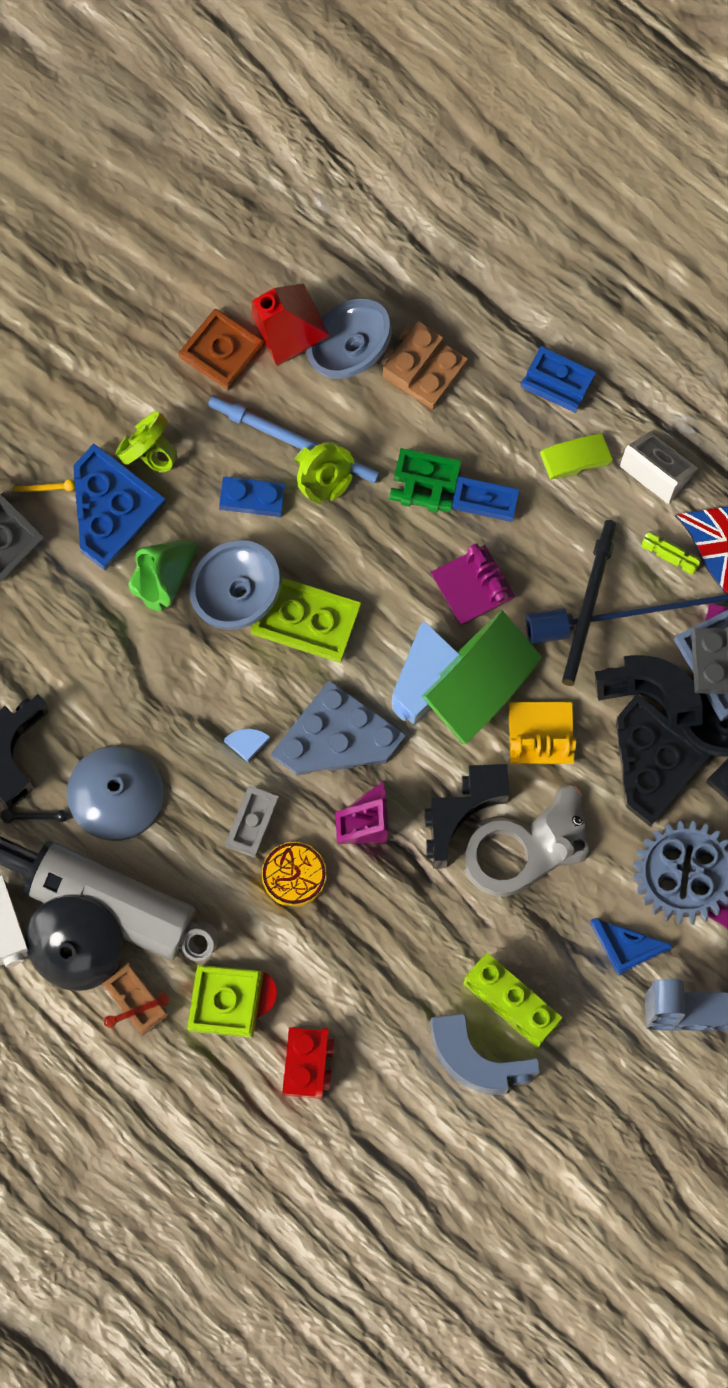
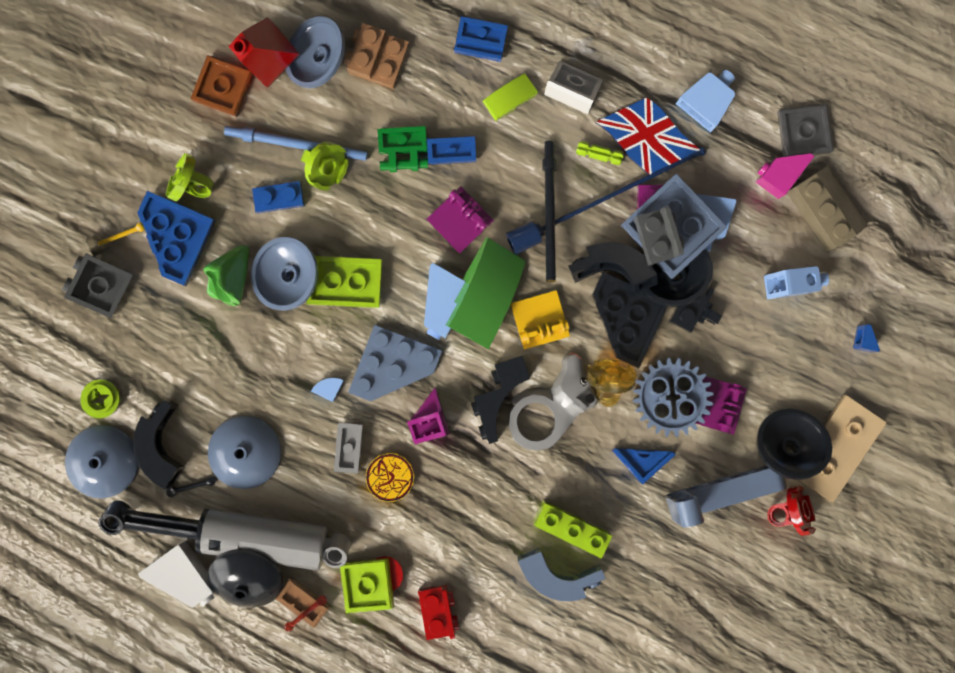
camera: 10 degrees left, 15 degrees up
none -> clear yellow tile [587,359,637,407]

